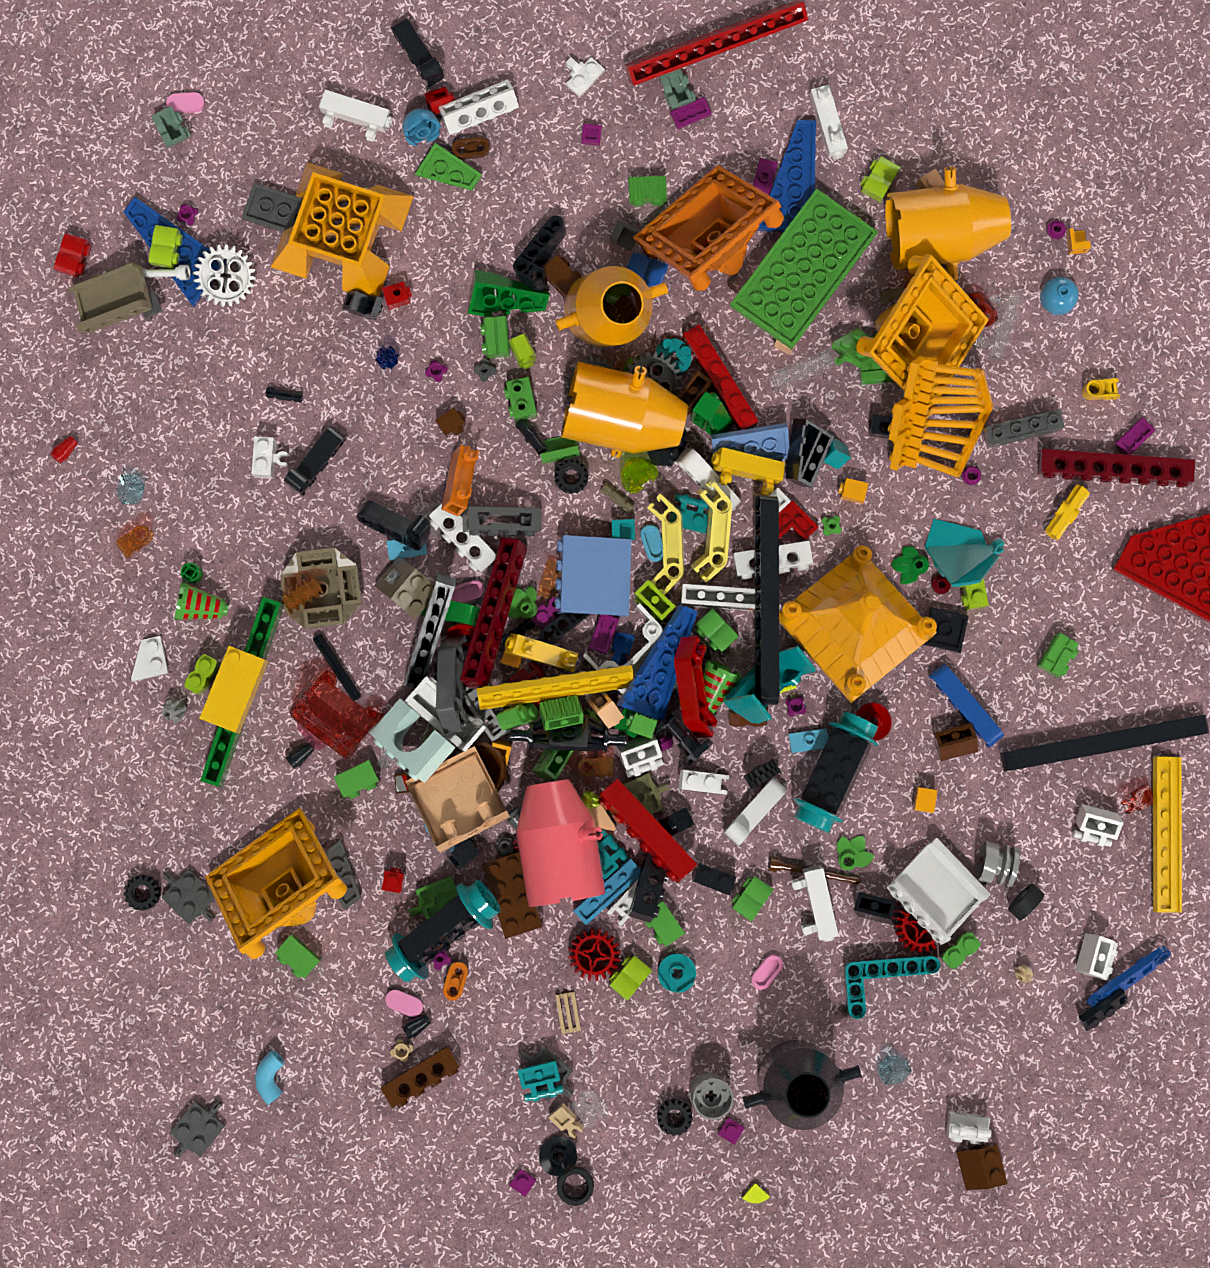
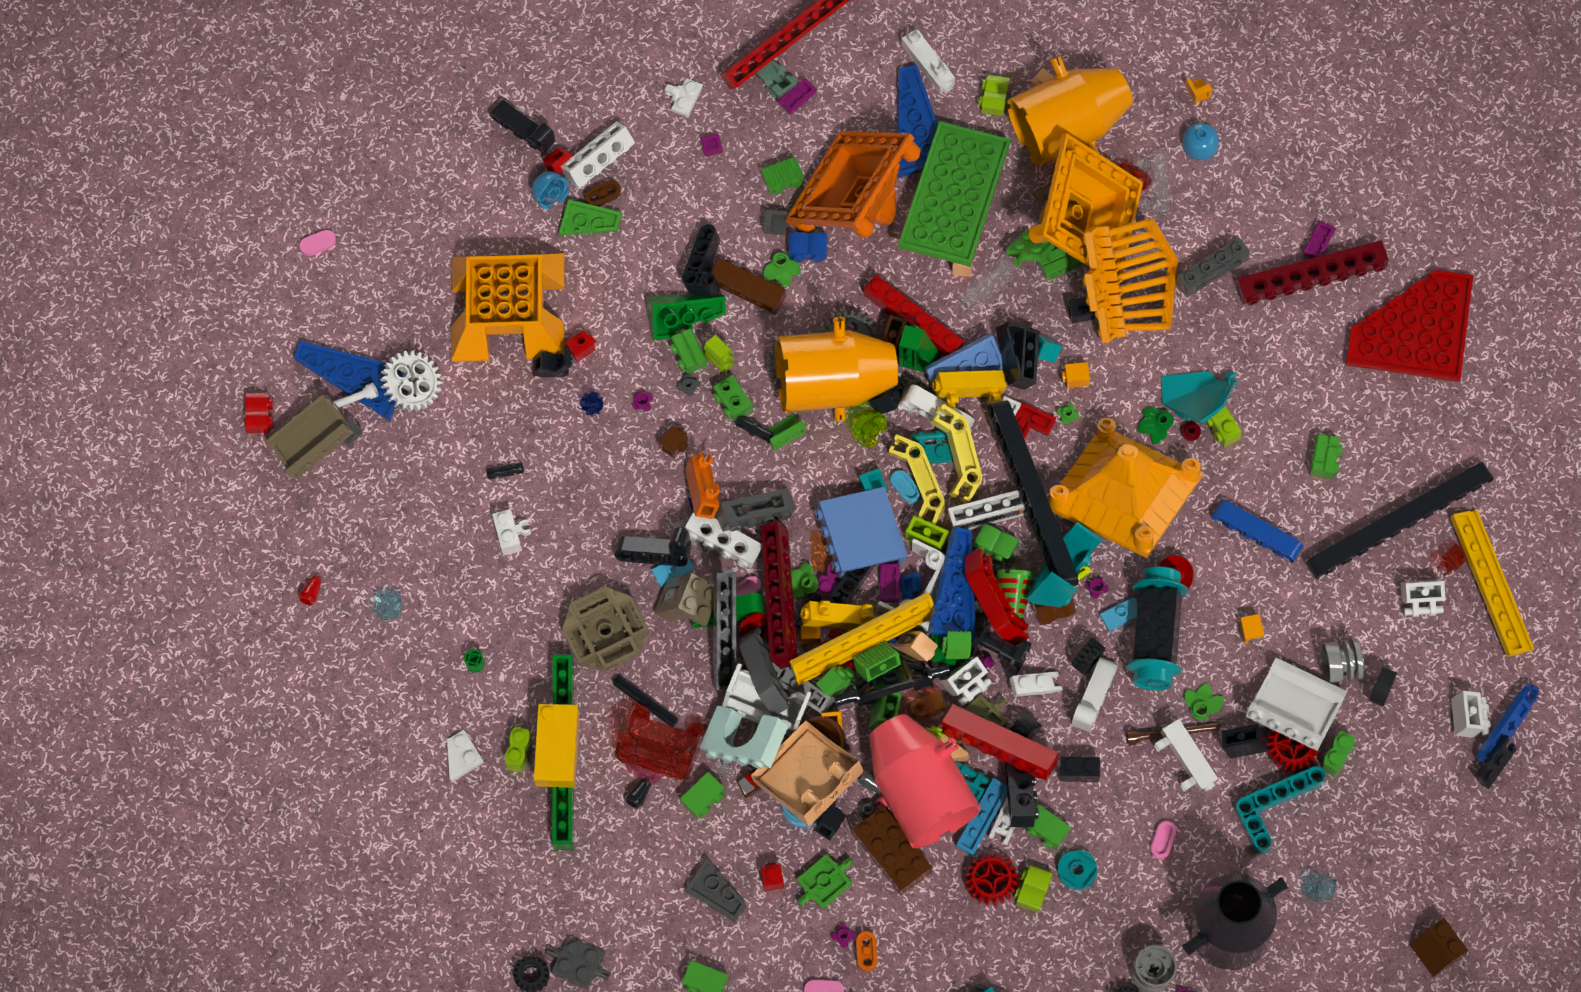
camera: 15 degrees left, 15 degrees down
clear orange piece [115,525,153,559] -> none
lime brick [148,225,183,269] -> none
sand green cylinder [151,106,191,148] -> none
light grey gear [162,698,186,723] -> none
bright green cone [174,582,229,620] -> none
magenta plate [176,204,198,226] -> none
light orange piece [205,808,347,959] -> none
dark grey plate [242,183,324,232] -> none
clear orange piece [282,575,325,614] -> none
black beam [284,426,347,496] -> none
white brick [319,90,393,142] -> none
brick [385,880,501,982] -> none
black tyre [554,458,589,494] -> none
light orange piece [555,266,668,347] -> none
tan tile [555,991,581,1034] -> none
dark tan axle [601,483,635,513] -> none
teal plate [655,339,692,375] -> none
bright green brick [731,876,774,922] -> none
white brick [733,541,813,580] -> none
magenta plate [753,158,778,195] -> none
black plate [923,607,969,653] -> none
reddish brown brick [934,723,978,761] -> none
white brick [946,1111,991,1145] -> none
magenta plate [962,466,981,485] -> none
tan plate [1014,964,1033,984] -> none
yellow piece [1044,484,1090,541] -> none
magenta plate [1047,220,1066,239] -> none
yellow piece [1082,378,1120,400] -> none

